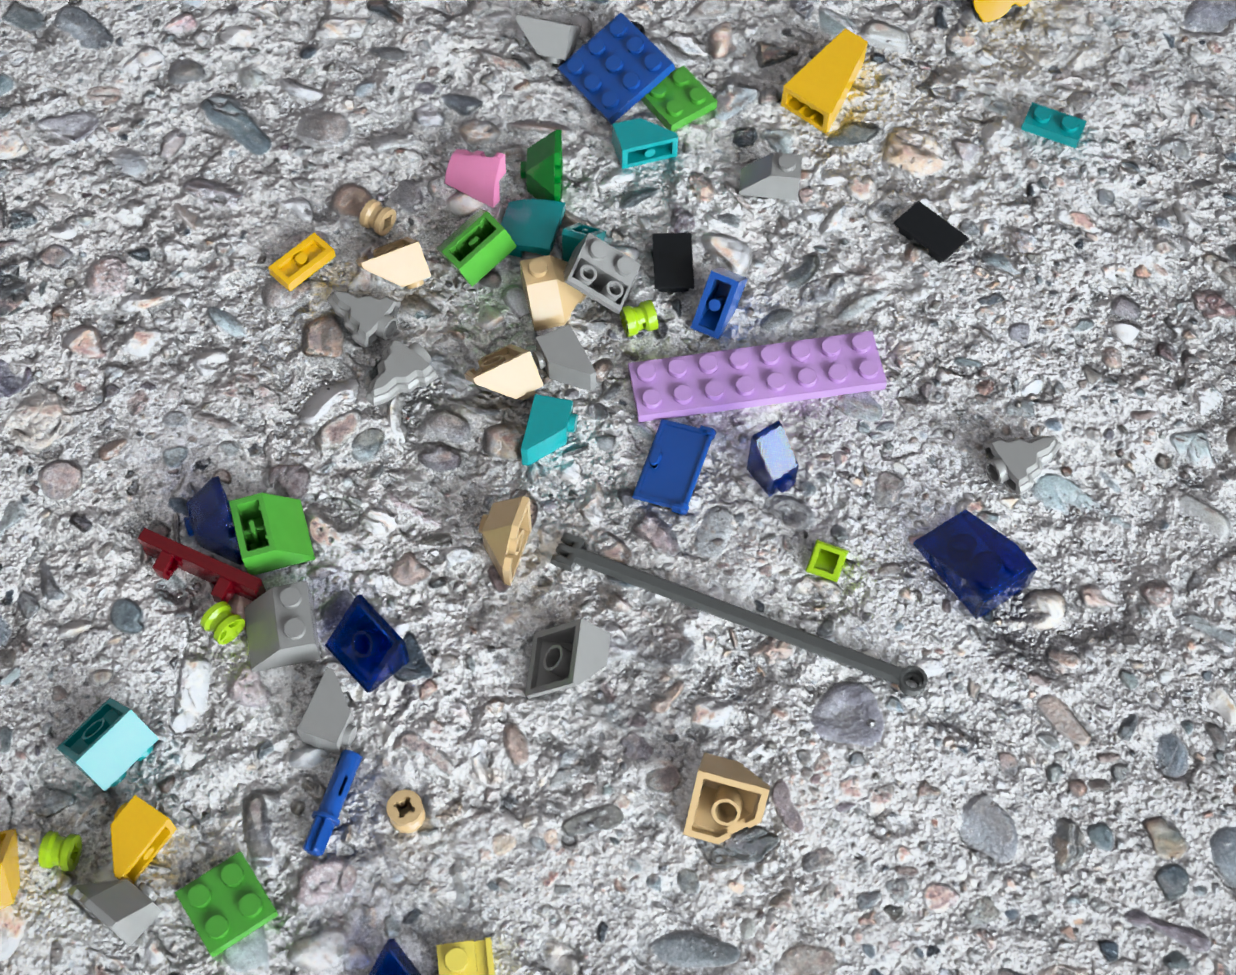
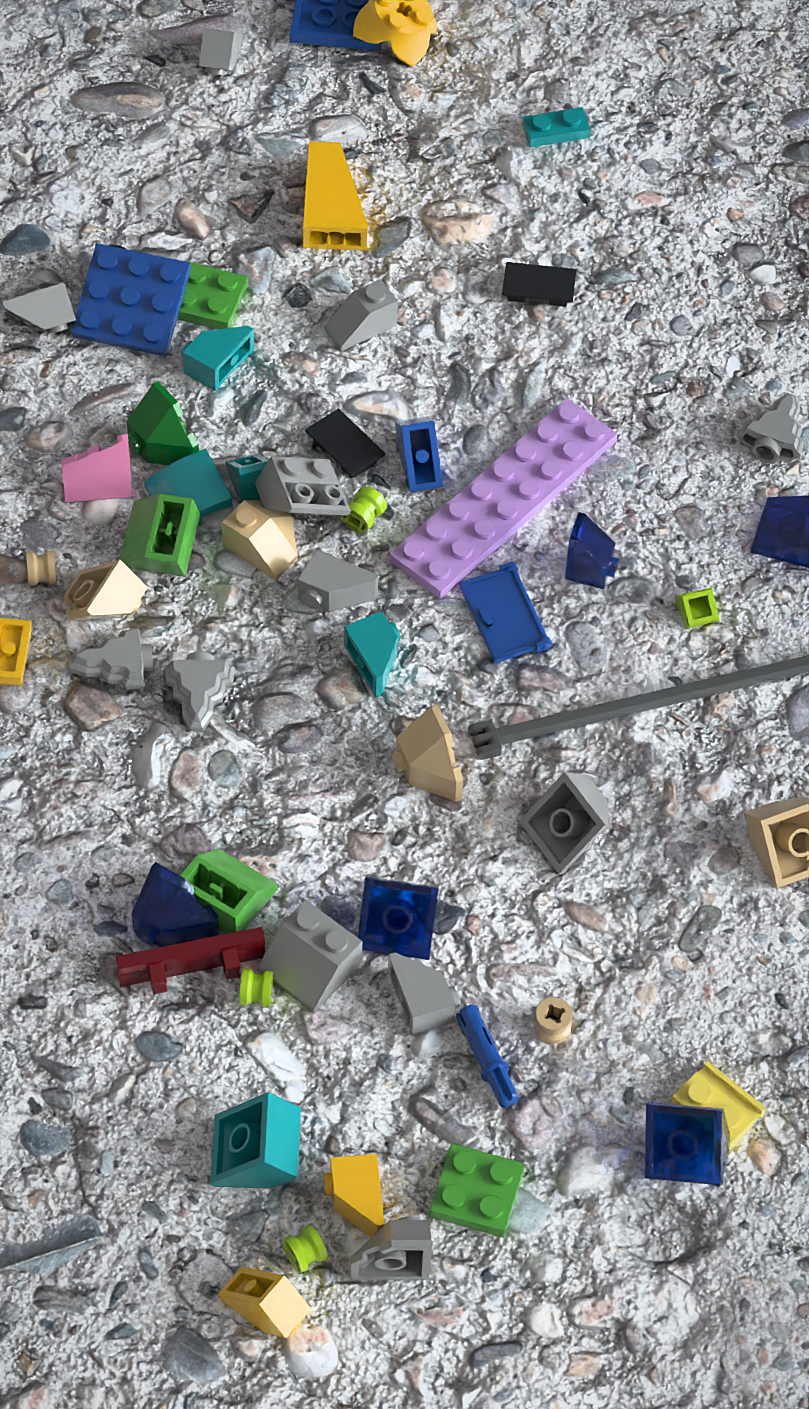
camera: 40 degrees left, 5 degrees down
slope [464,344,544,400] -> none

